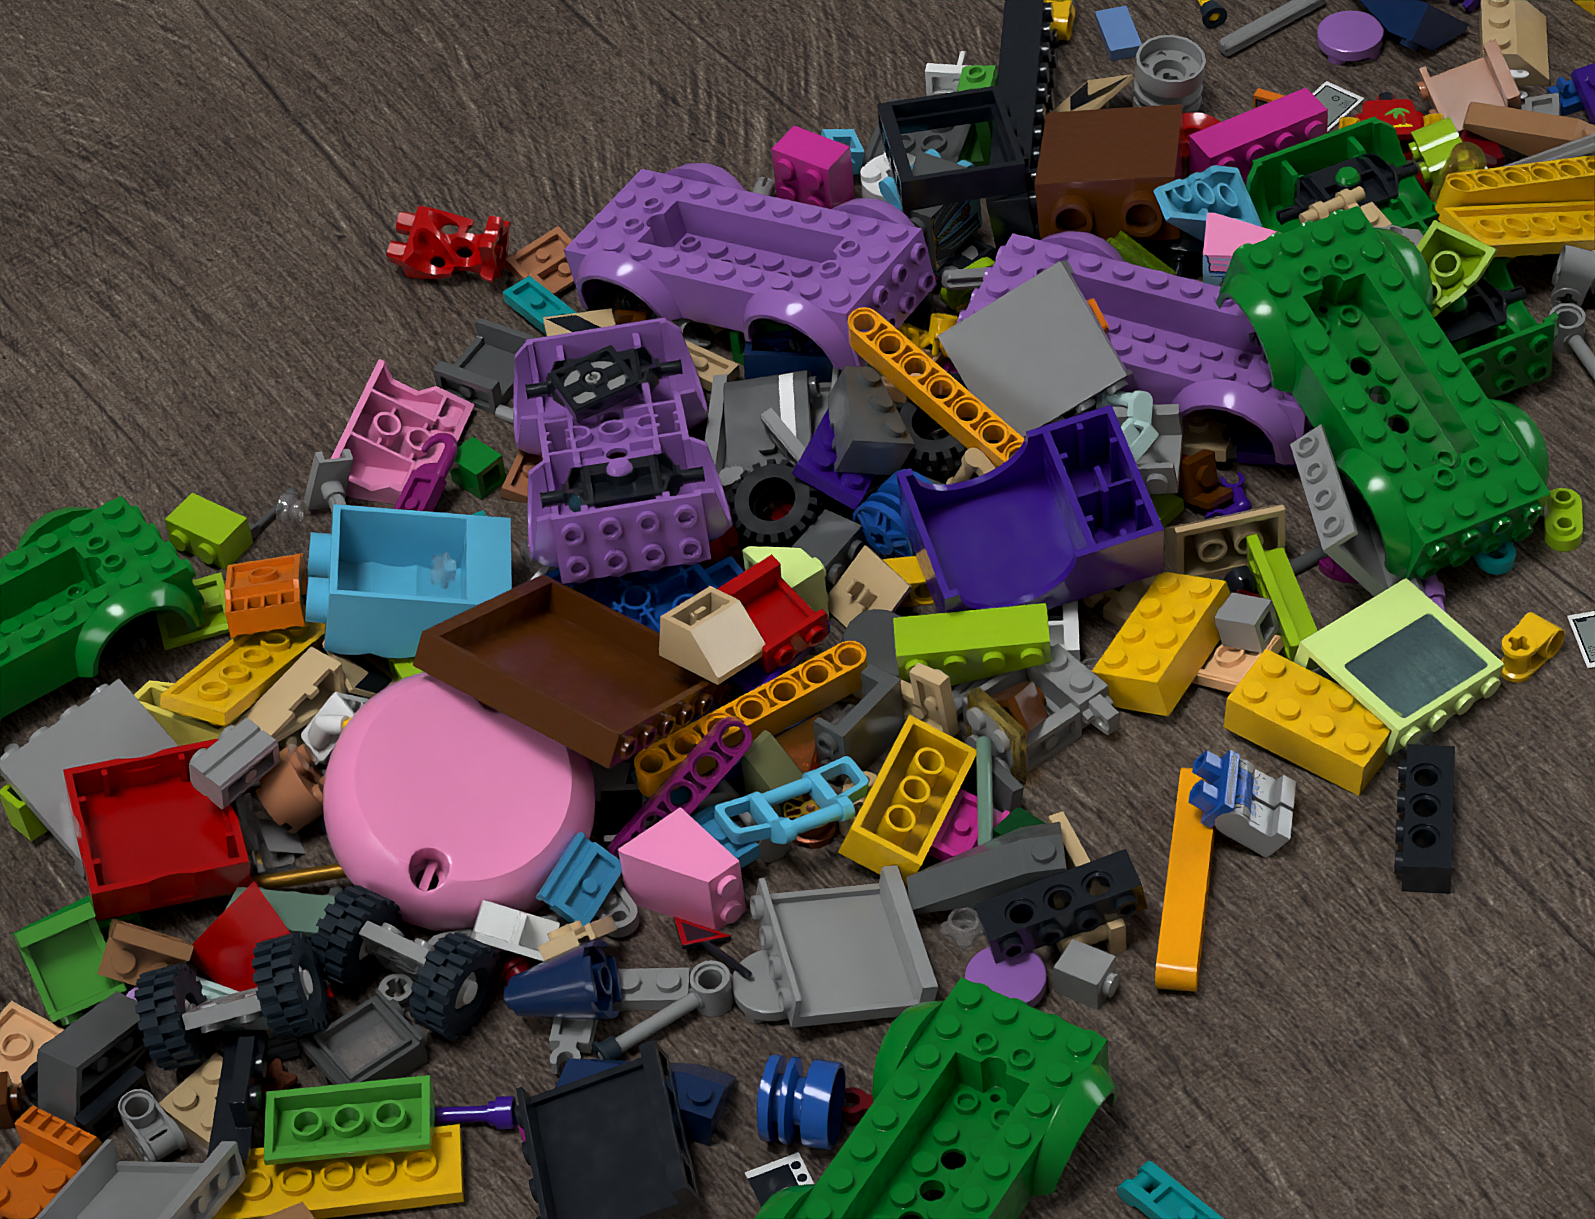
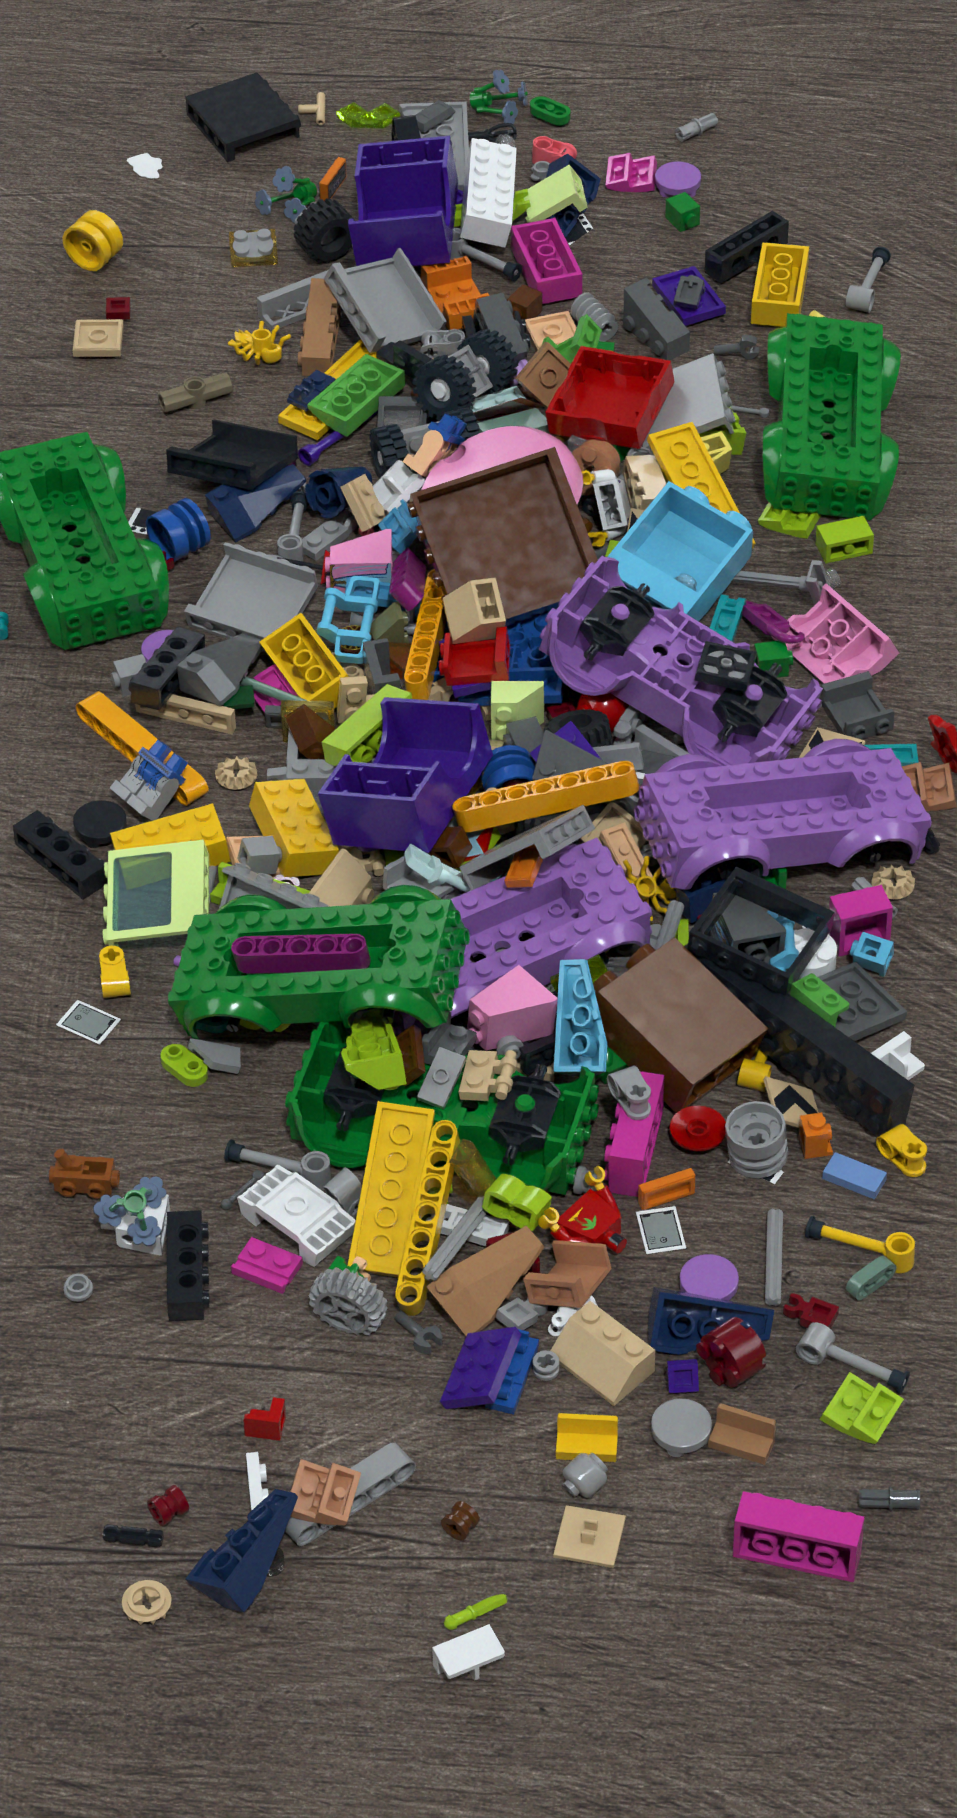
camera: 125 degrees right, 0 degrees up
light grey brick [189,718,280,809] -> none
orange plate [224,553,308,638] -> none
dark grey hinge [249,487,299,539] -> none
none -> black tile [73,800,127,848]
none -> tan gear [215,756,258,790]
none -> magenta beam [231,934,371,974]
none -> dark blue plate [287,370,336,412]
none -> light nougat hips [402,414,467,477]
none -> light grey bush [533,1350,559,1381]
none -> light grey piece [607,1066,651,1120]
none -> orange brick [798,1112,833,1159]

